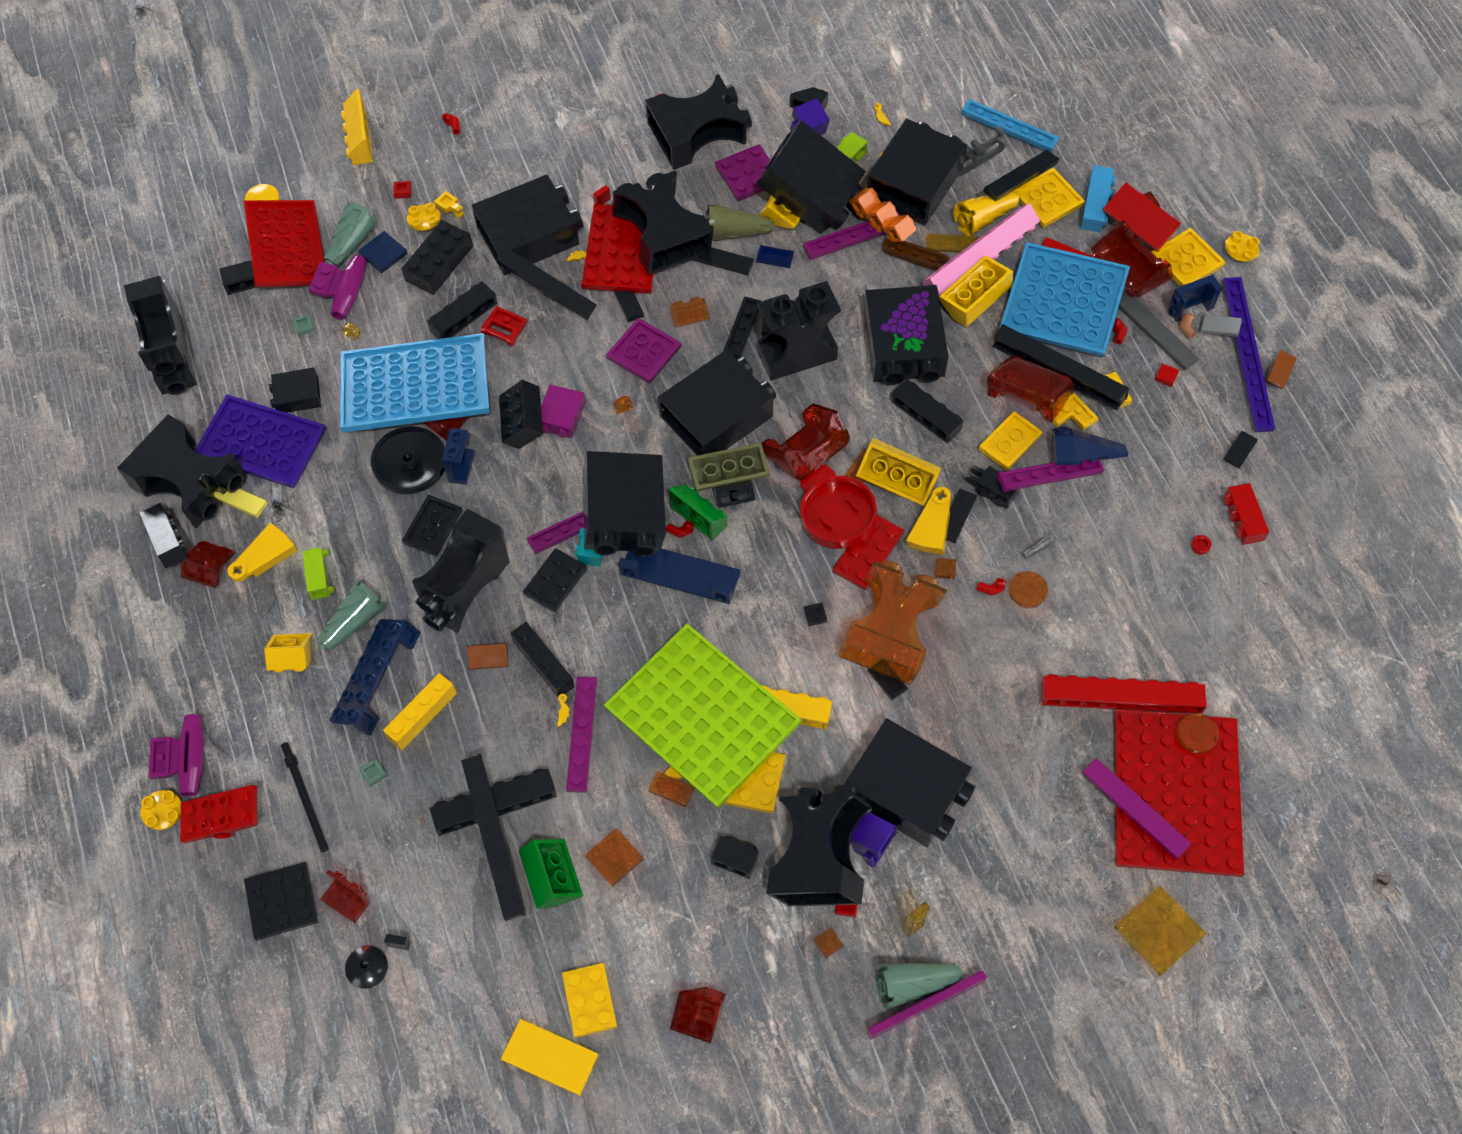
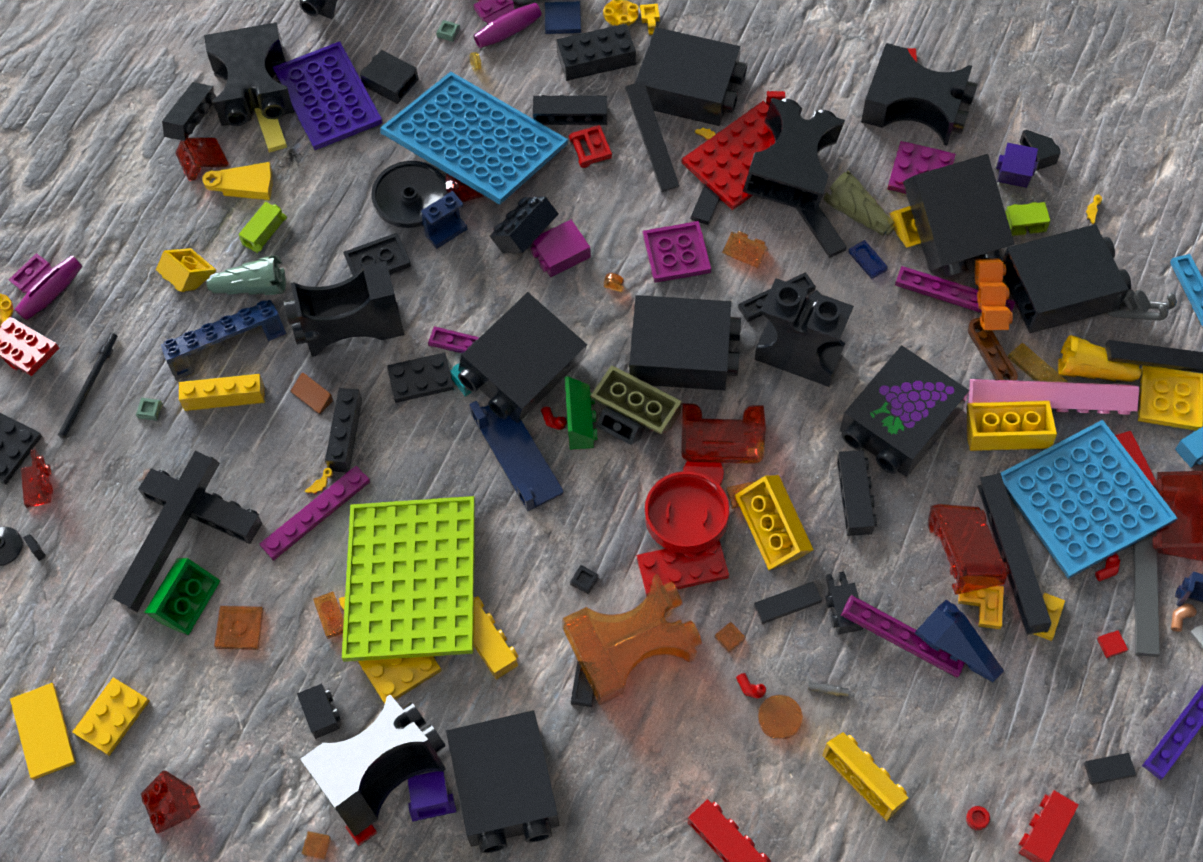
camera: 45 degrees right, 0 degrees up
yellow piece [906,487,951,555] -> none
yellow plate [978,411,1043,471] -> none
none -> yellow slope [822,732,909,822]

